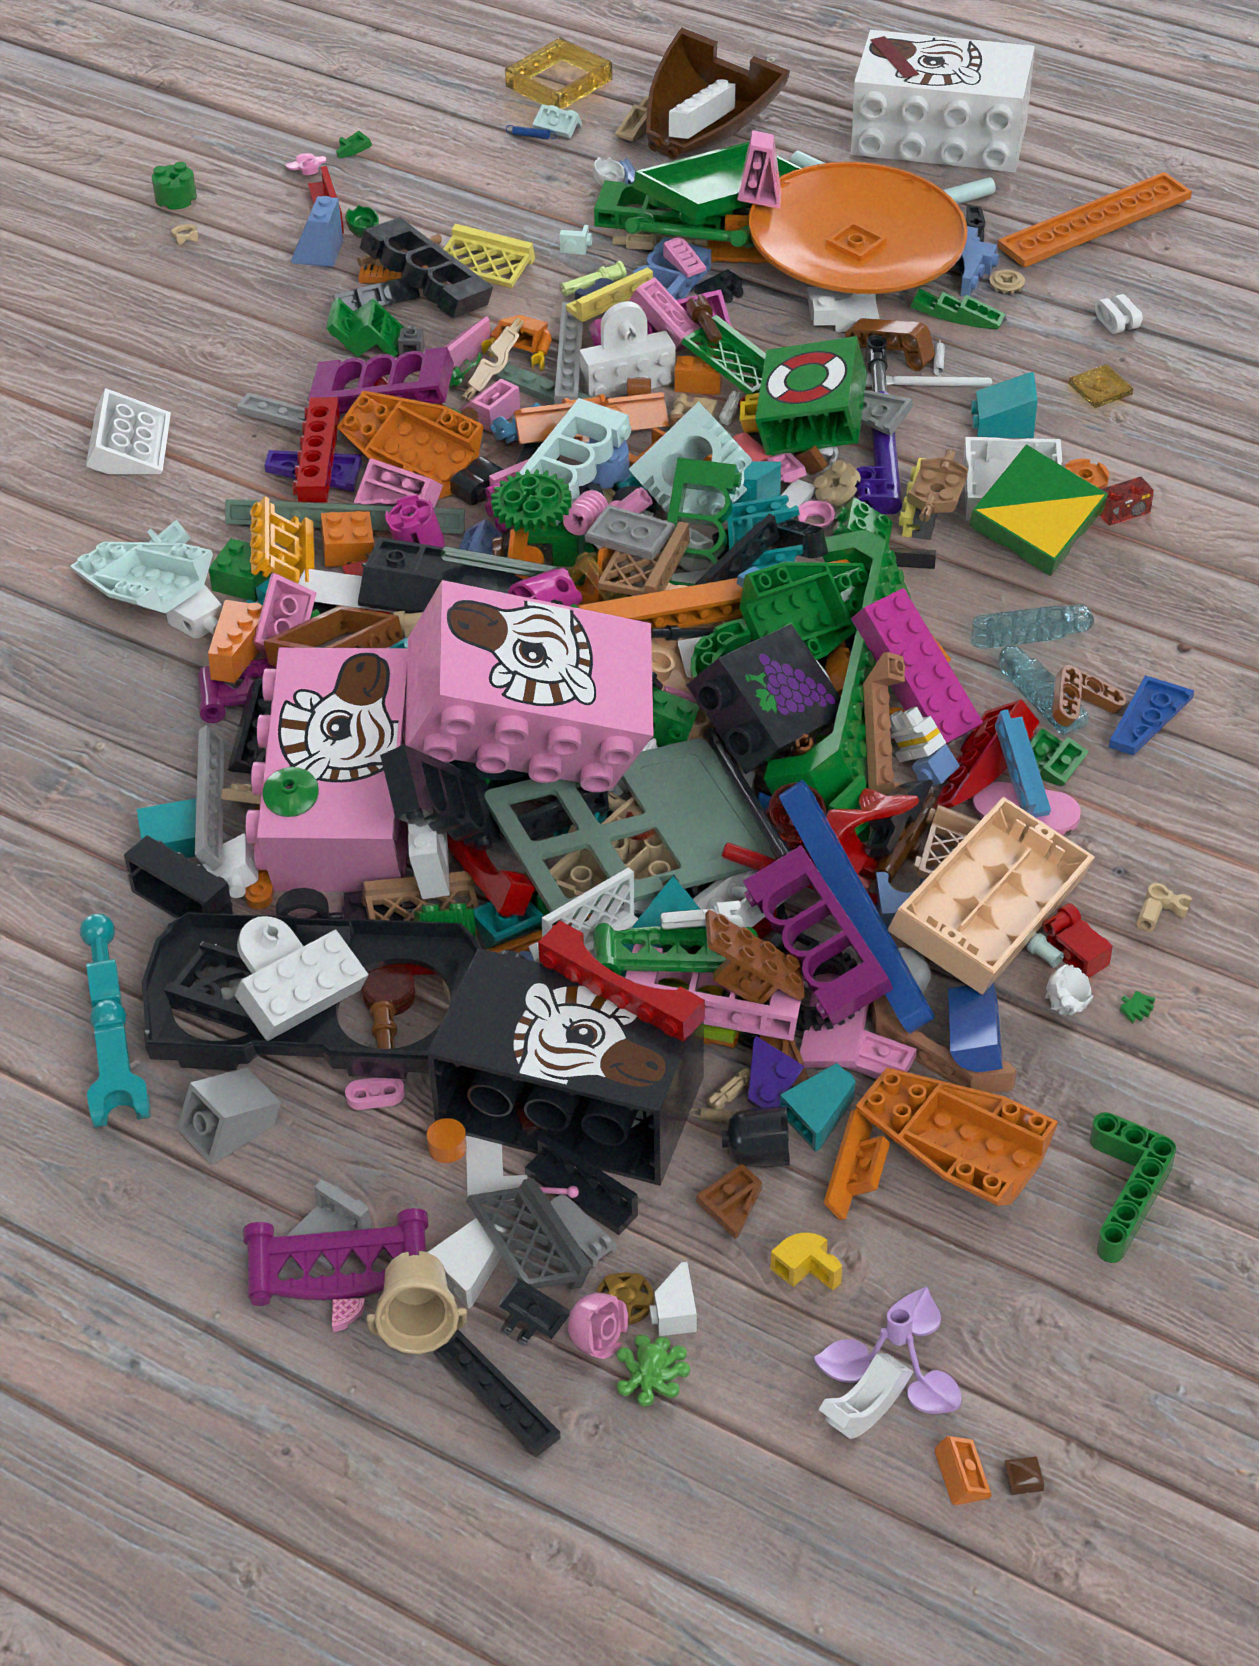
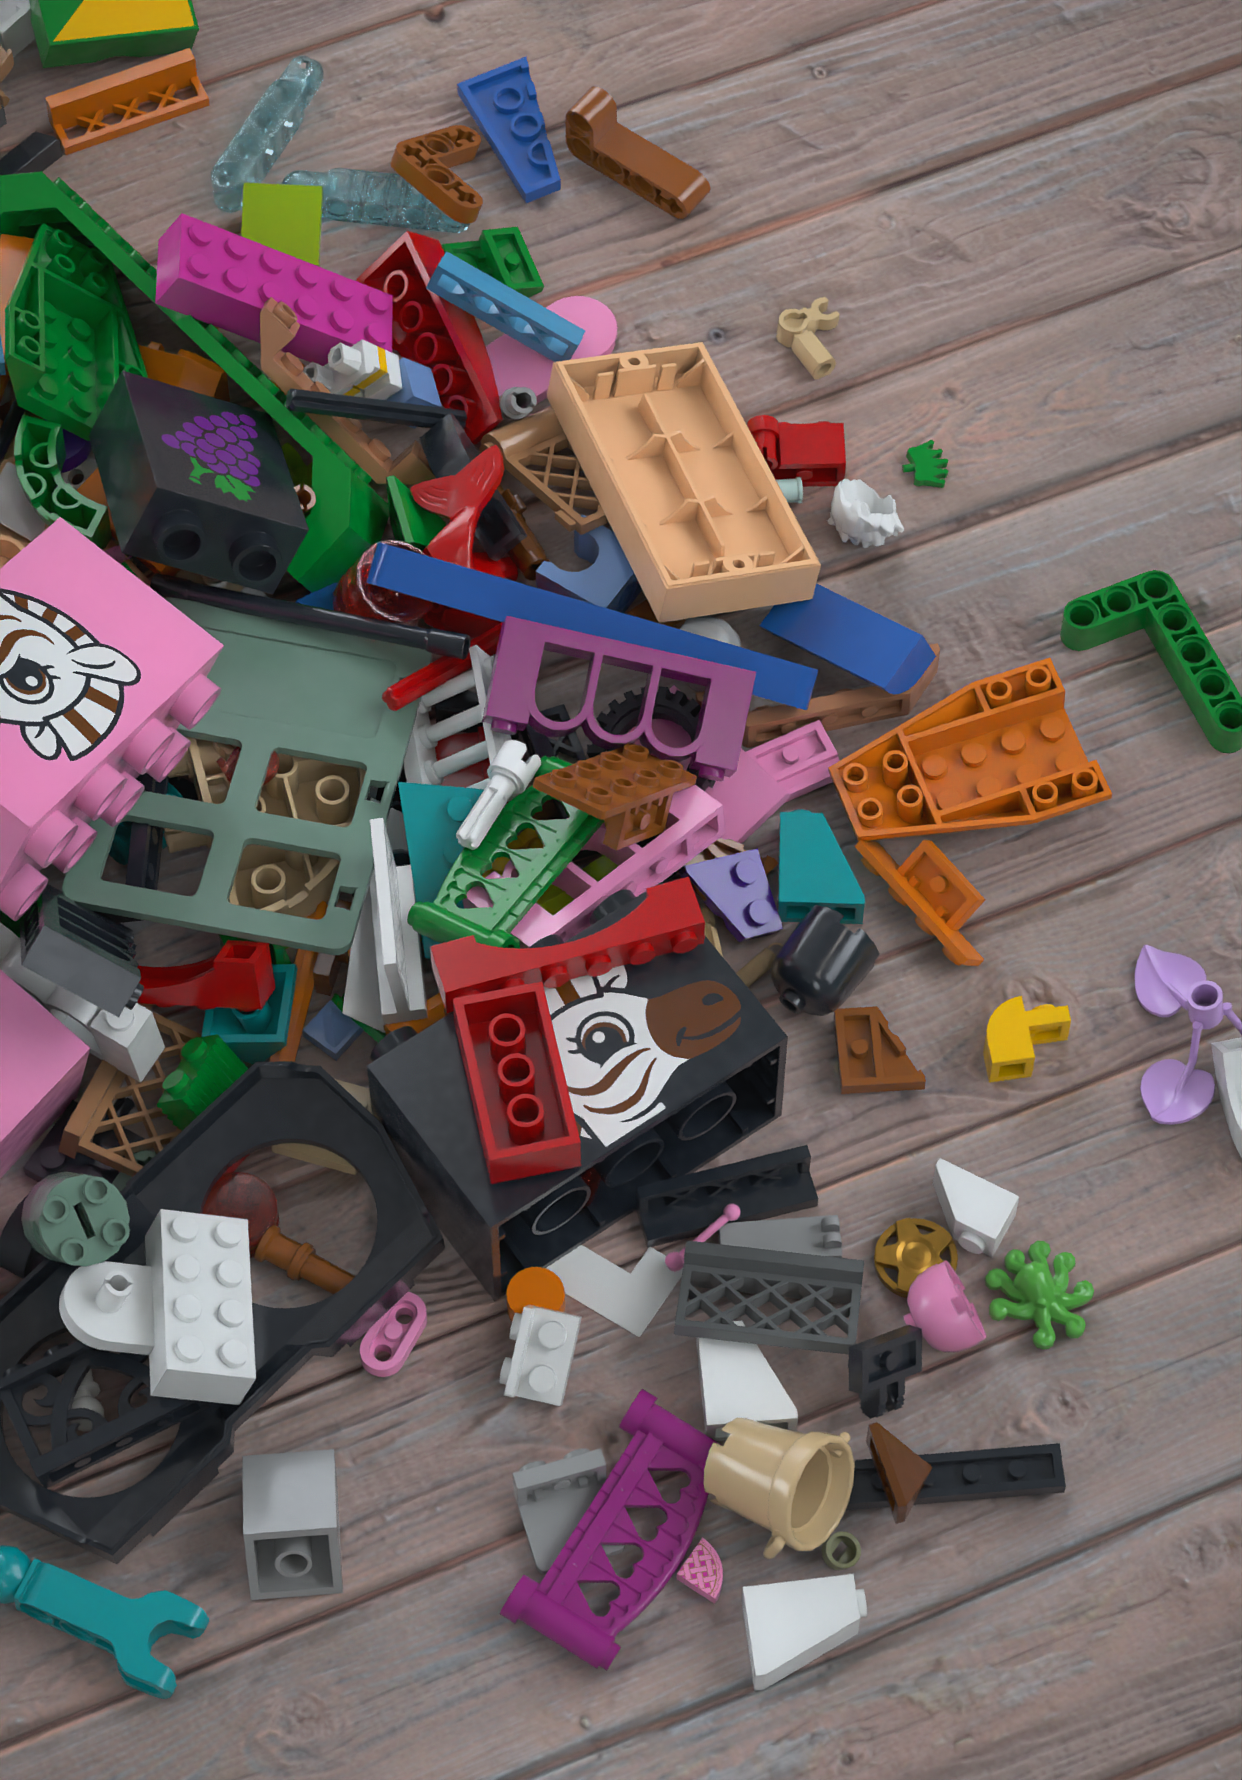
camera: 55 degrees left, 15 degrees up
none -> sand green cylinder [21,1172,130,1267]
none -> orange fence [45,48,210,155]
none -> lime tile [241,183,323,267]
none -> black axle [285,388,467,430]
none -> red brick [453,981,581,1184]
none -> light grey pin [499,387,537,419]
none -> white bracket [499,1305,582,1406]
none -> dark orange beam [565,86,710,219]
none -> white slope [742,1574,867,1691]
none -> olive hinge [821,1531,861,1570]
none -> reddish brown slope [866,1422,933,1524]

